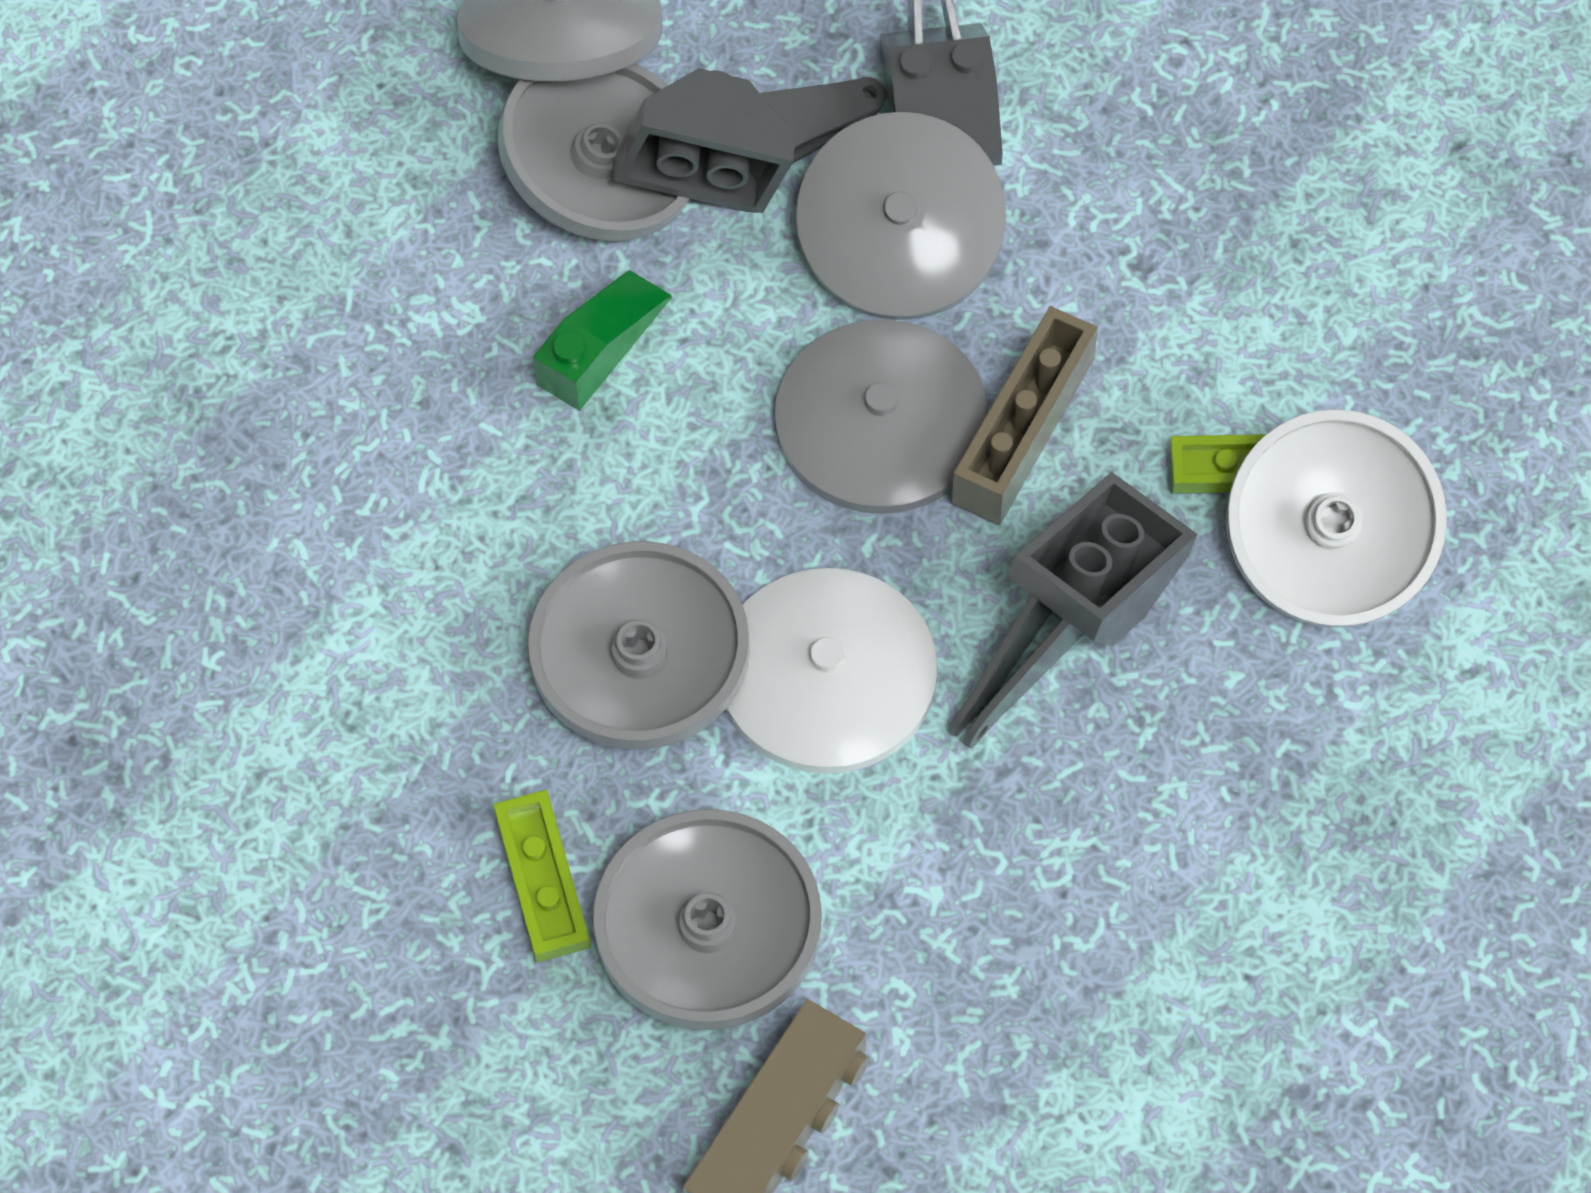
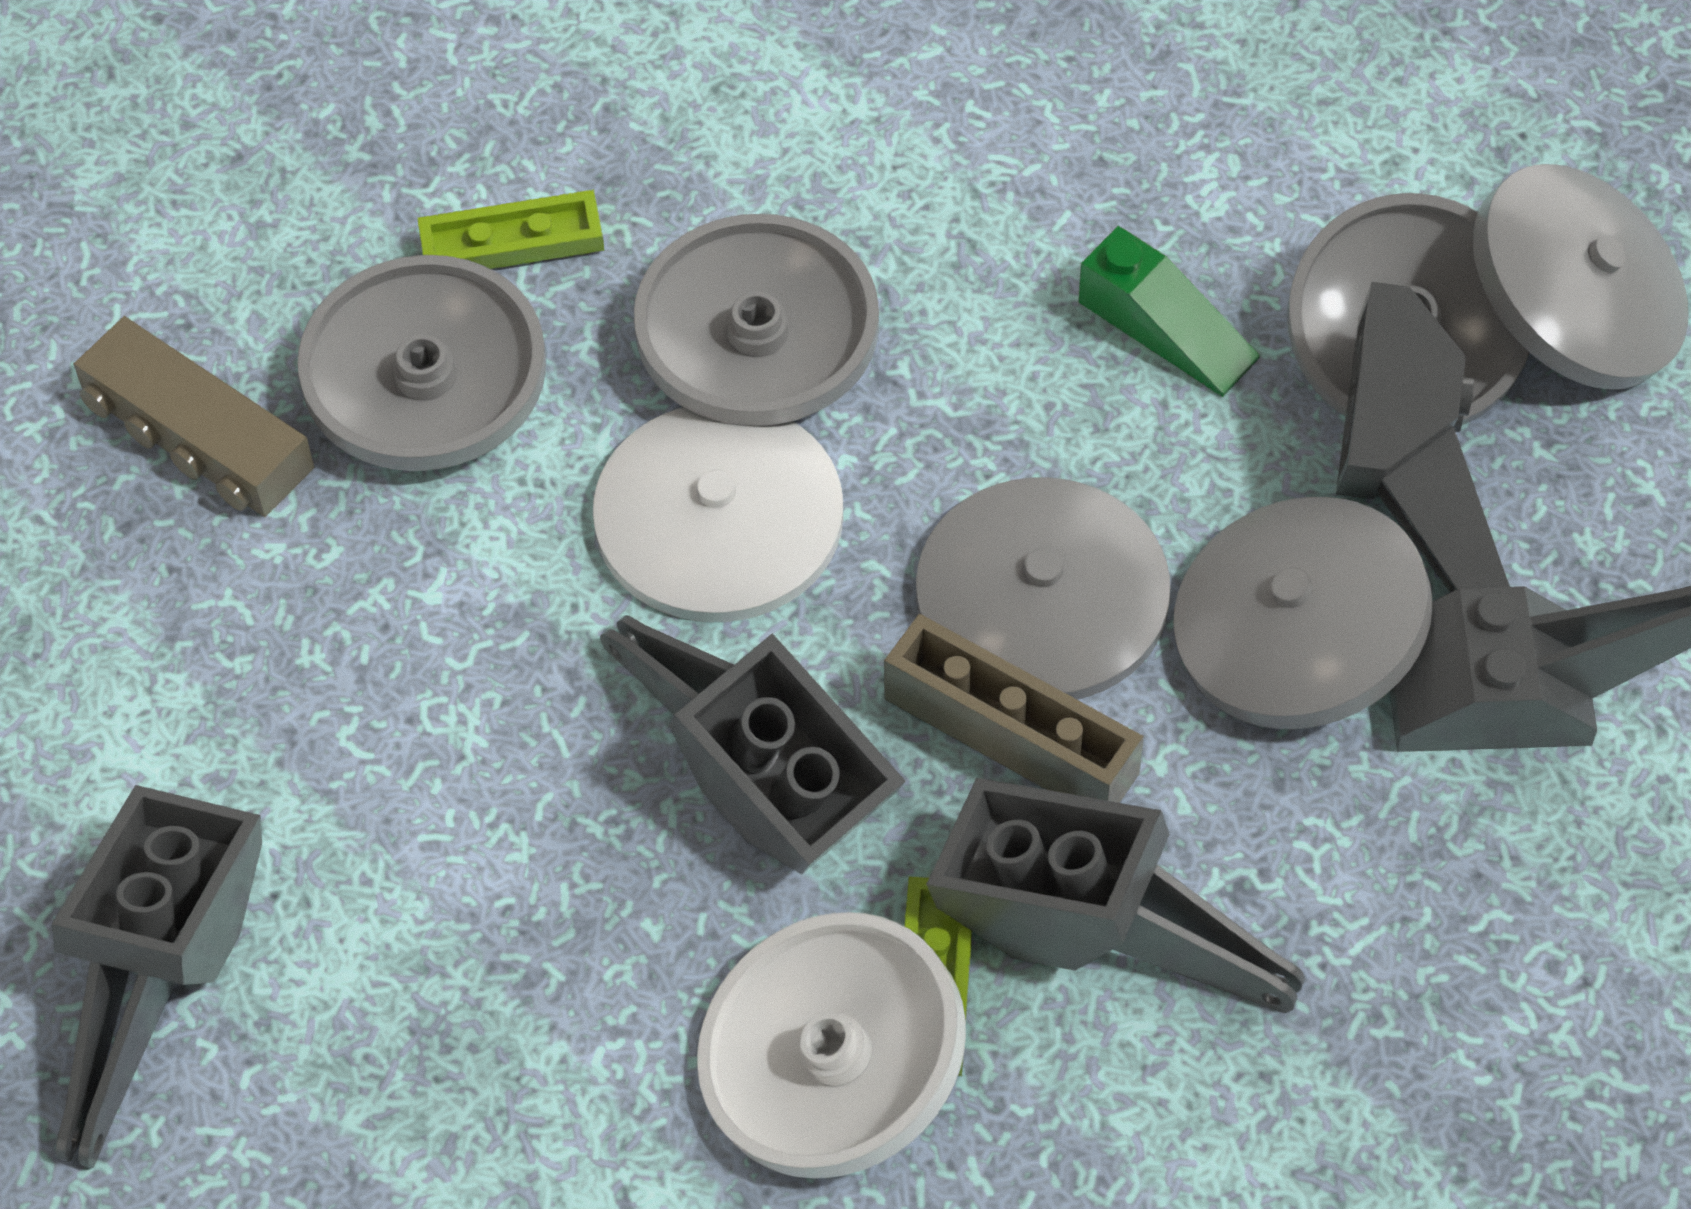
camera: 95 degrees right, 5 degrees down
none -> dark grey slope [51,785,262,1168]
none -> dark grey slope [926,778,1305,1013]

